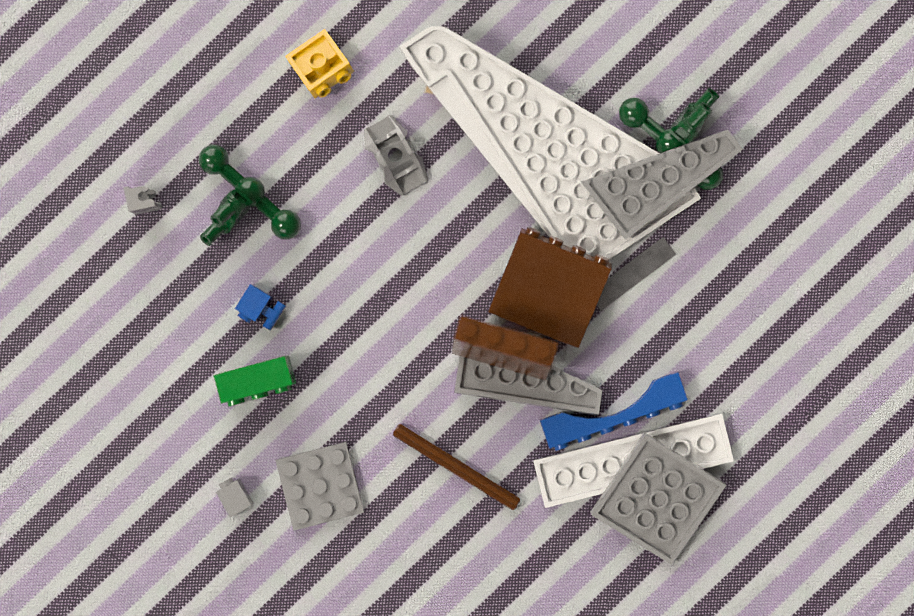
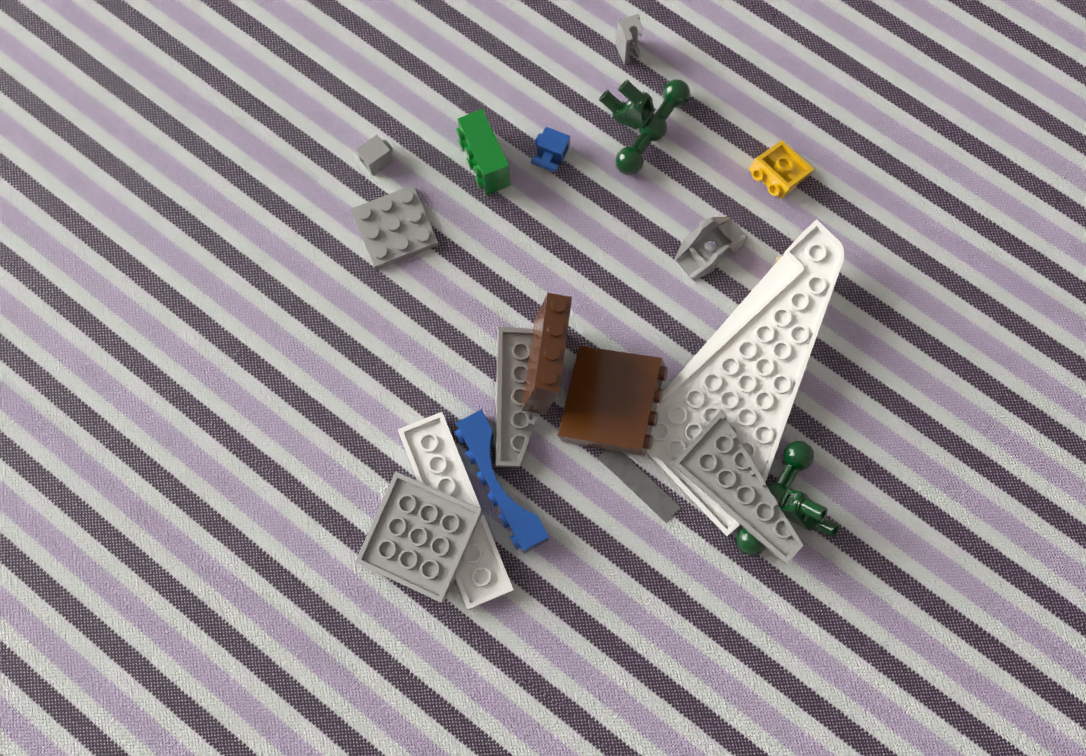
camera: 80 degrees right, 15 degrees down
reddish brown axle [393,424,520,510] -> none

